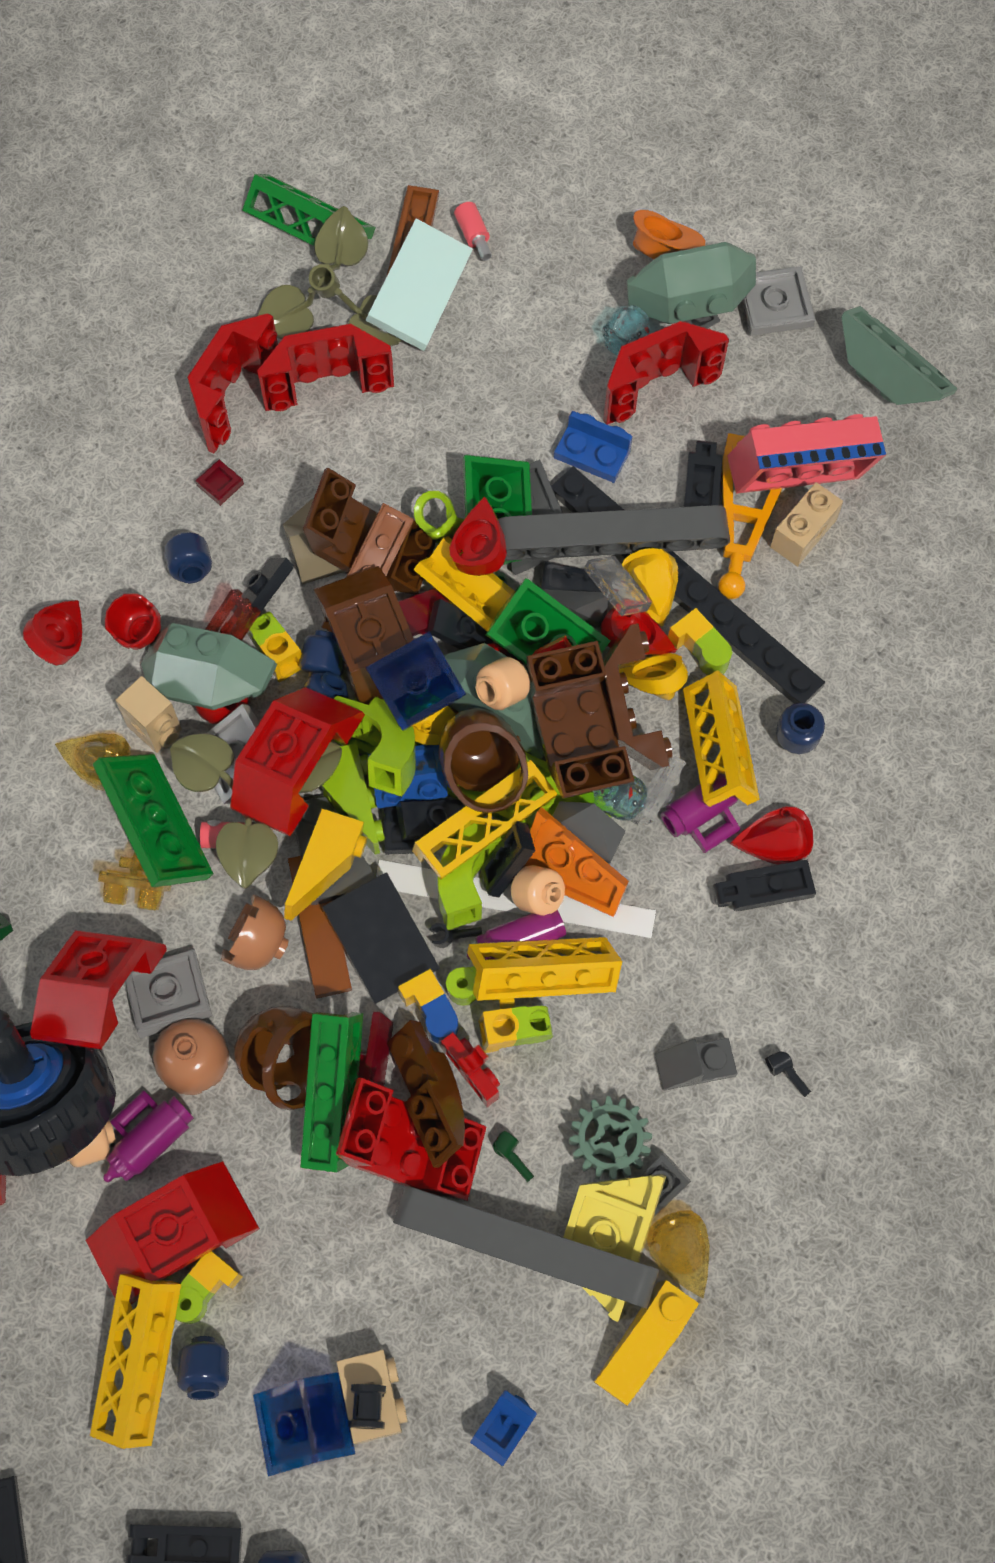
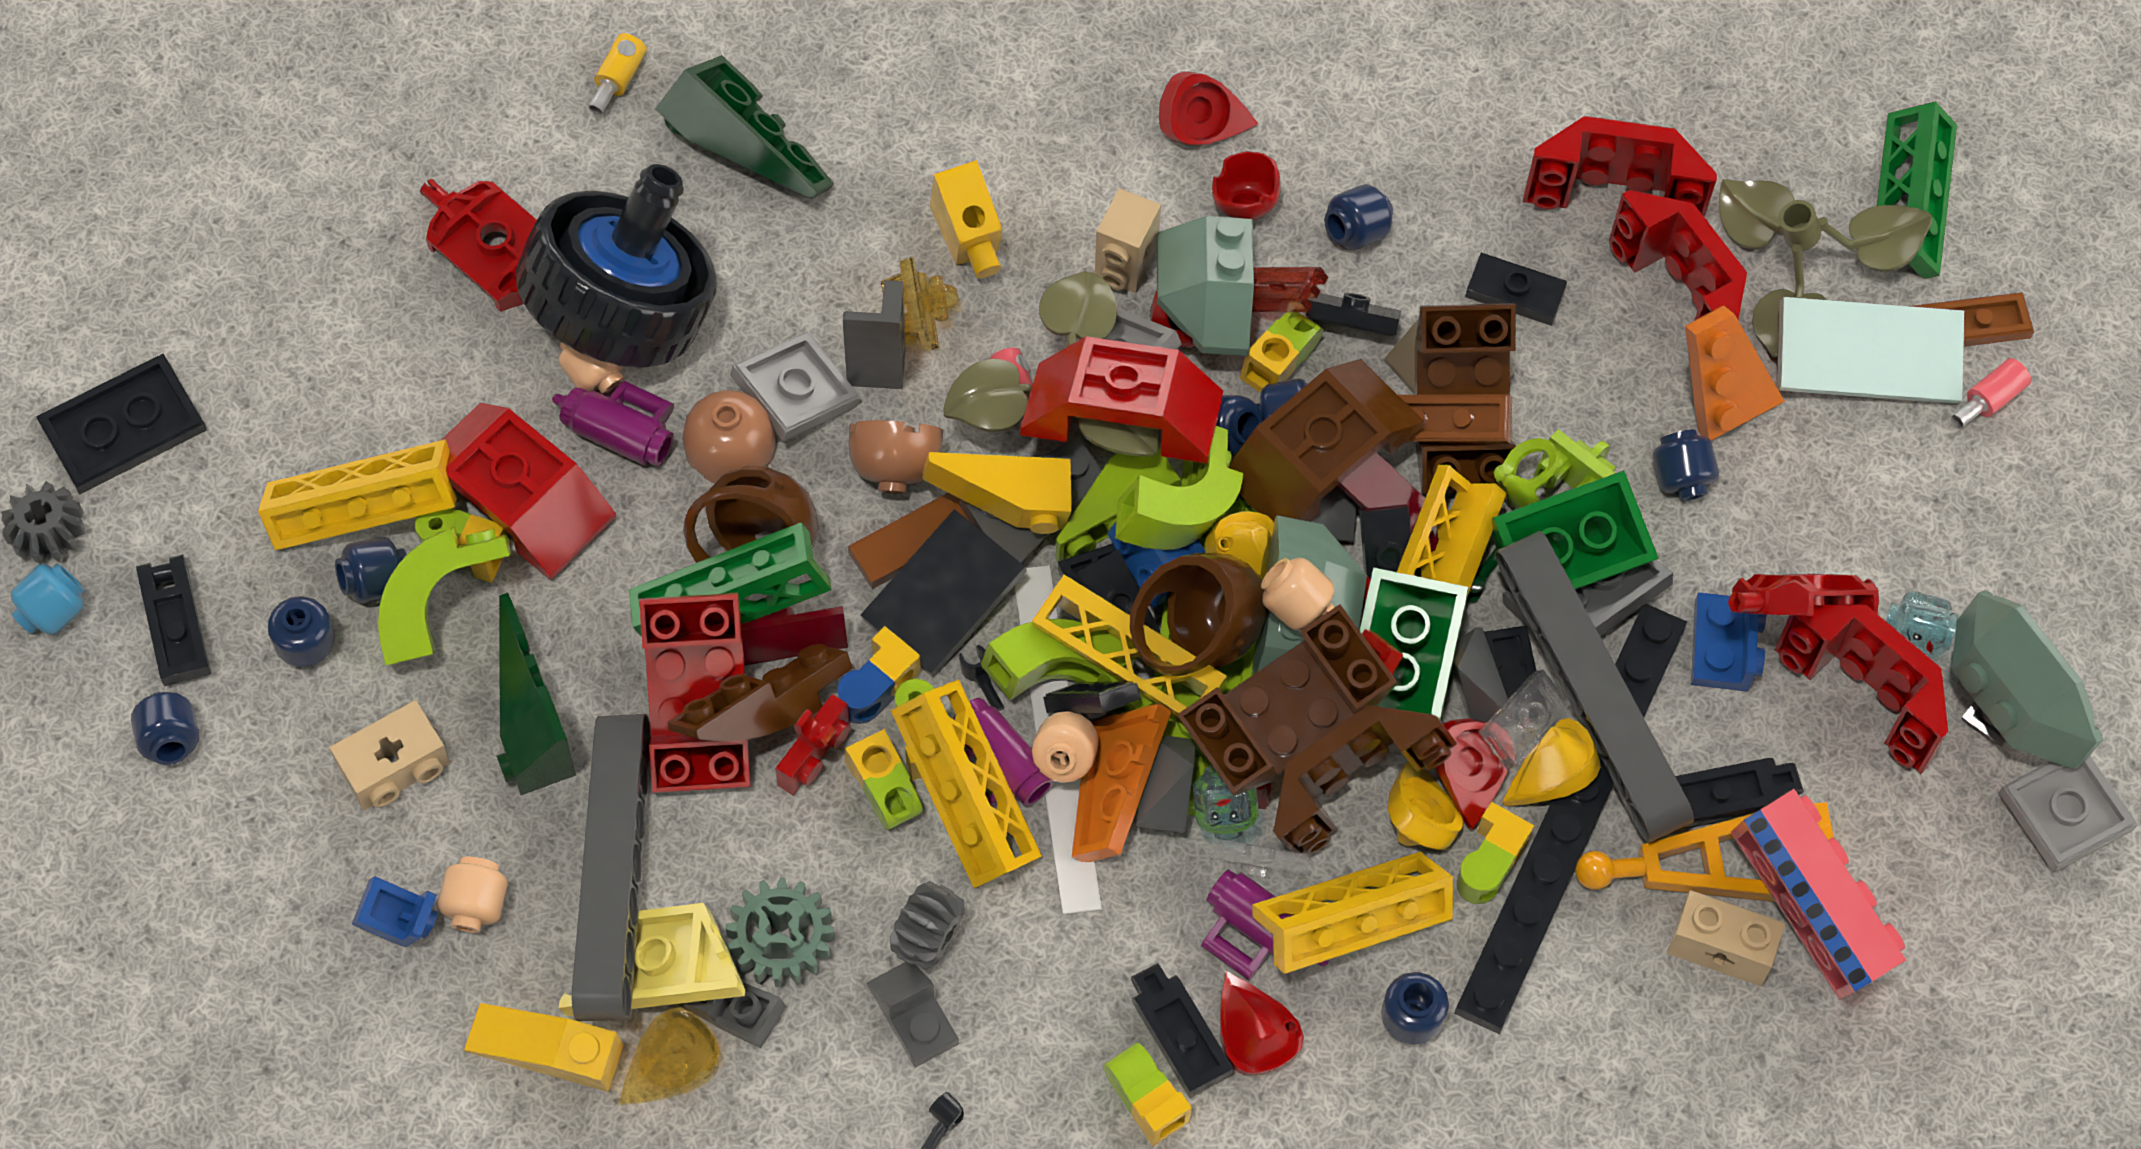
camera: 70 degrees right, 5 degrees down
red slope [30,930,167,1049] -> none
clear yellow piece [55,733,131,791] -> none
green tile [93,754,214,888] -> none
dark red tile [195,459,244,506] -> none
clear blue slope [253,1372,356,1477] -> none
black bush [348,1384,386,1430] -> none
clear blue slope [366,631,466,731] -> none
red piece [449,497,507,576] -> none
dark green hand [493,1131,534,1182] -> none
orange piece [633,210,706,259] -> none
sand green wedge [841,306,958,405] -> none
none -> dark blue head [268,596,335,667]
none -> lime arch [378,527,511,665]
none -> light nougat head [438,856,508,933]
none -> dark green wedge [496,593,576,795]
none -> dark grey panel [843,280,906,389]
none -> dark grey gear [890,881,965,969]
none -> yellow torso [930,160,1002,279]
none -> leg [1103,1042,1192,1147]
none -> black plate [1465,252,1567,326]
none -> lime hips [1533,429,1617,489]
none -> dark blue head [1653,429,1719,501]
none -> orange wing [1685,306,1785,441]
none -> red plate [1728,573,1879,616]

